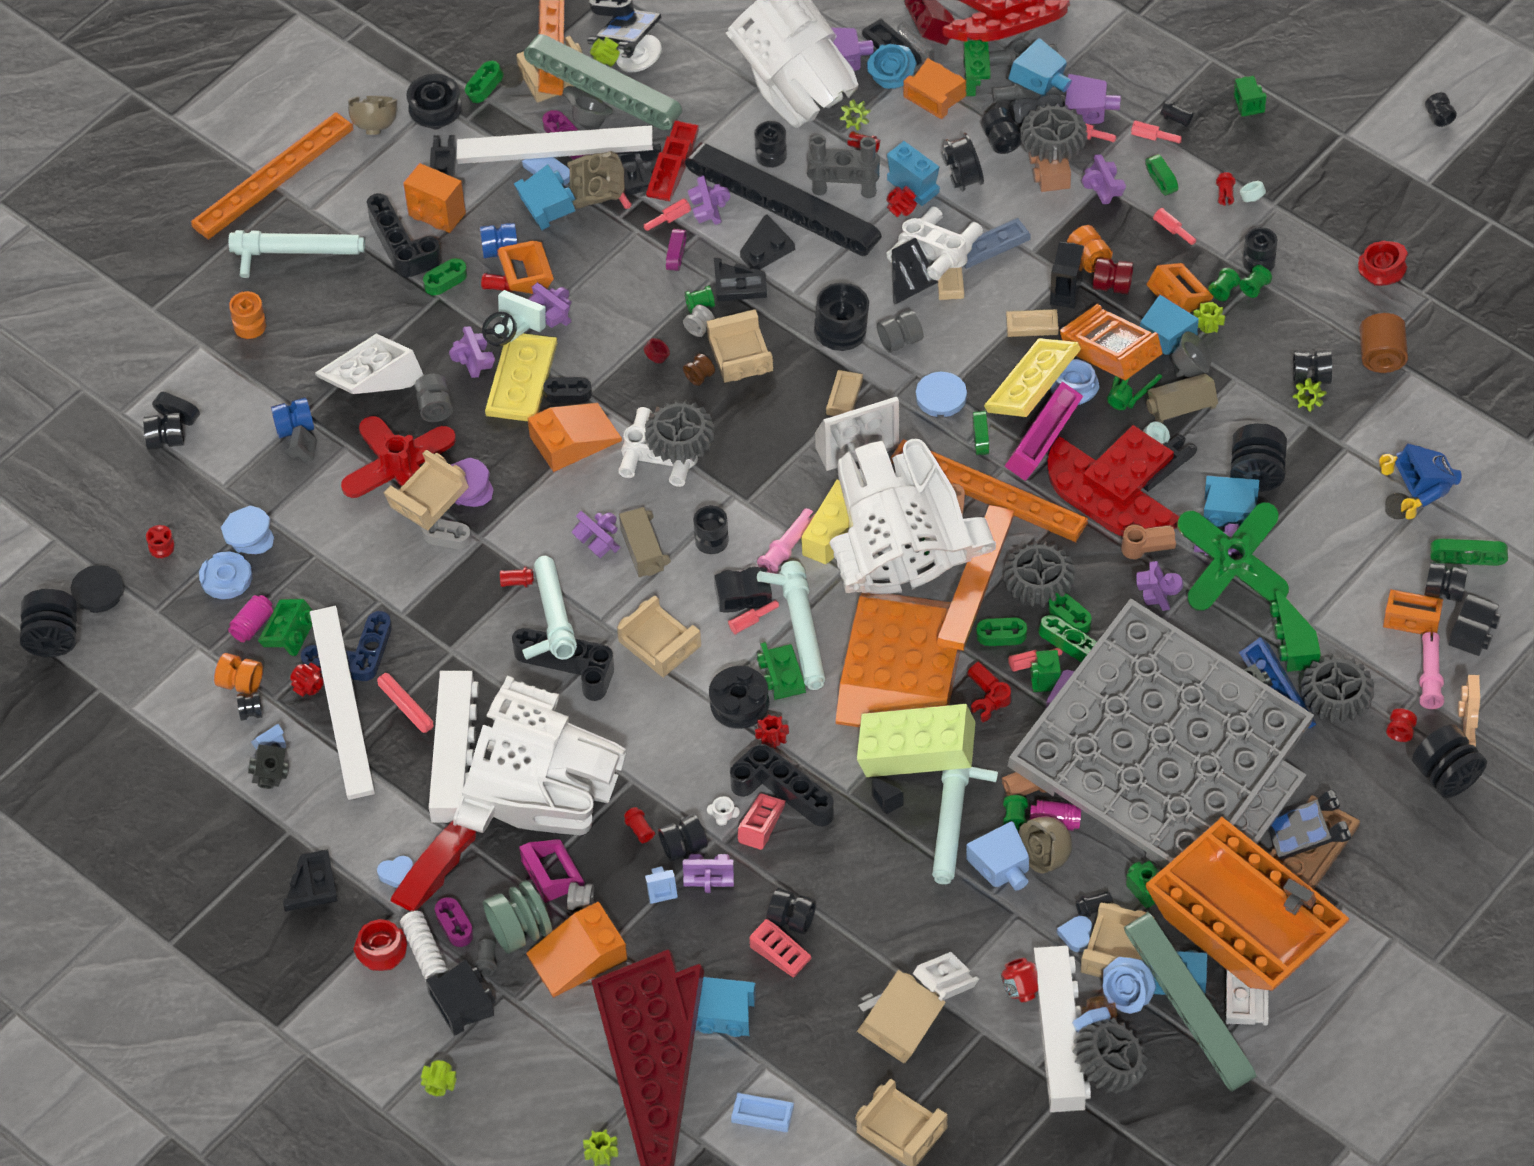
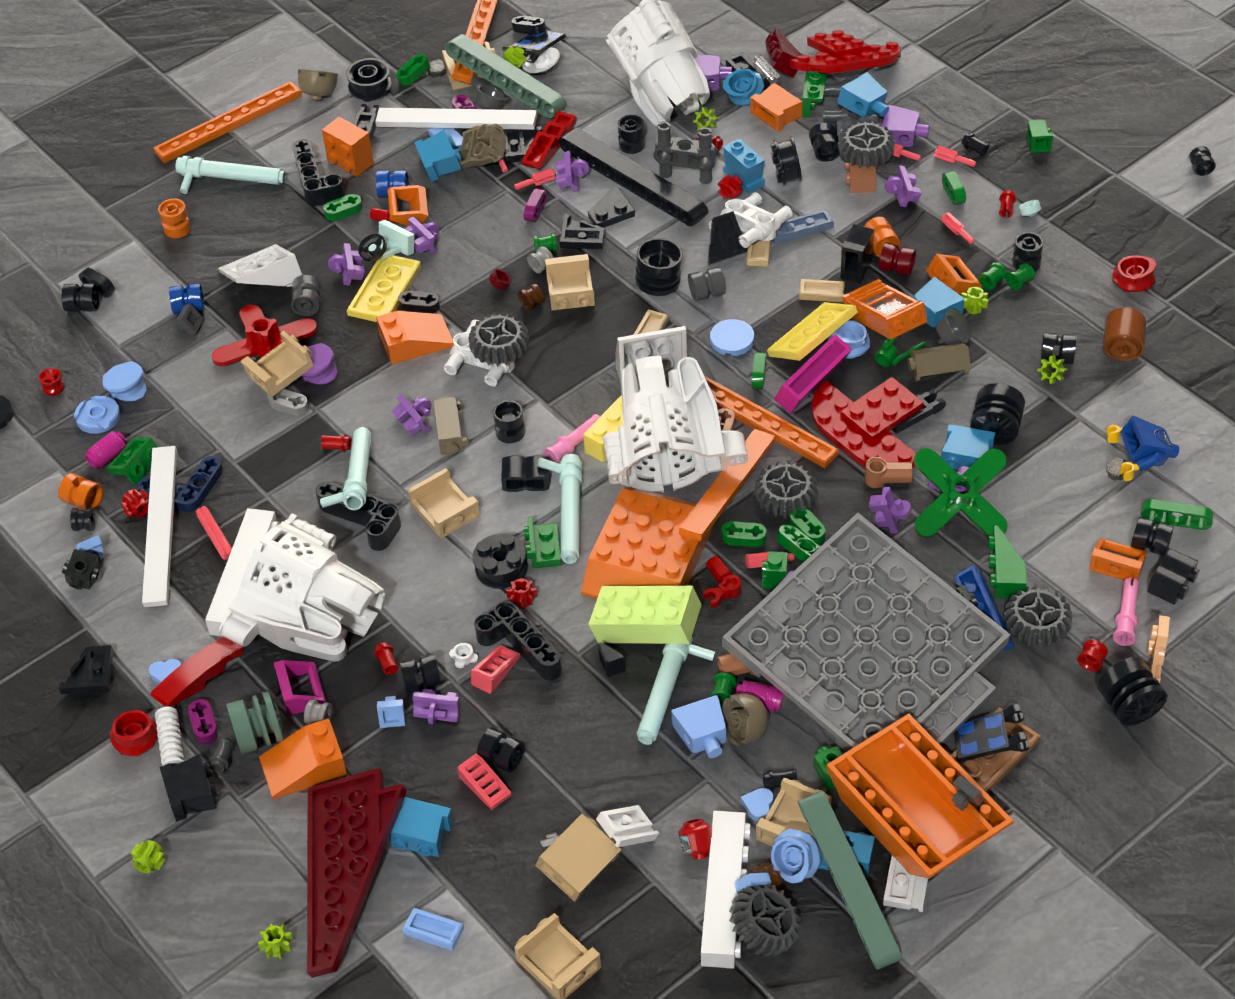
camera: 10 degrees right, 5 degrees down
coral axle [728,600,779,635] -> none
light aqua tile [1143,422,1170,444] -> none

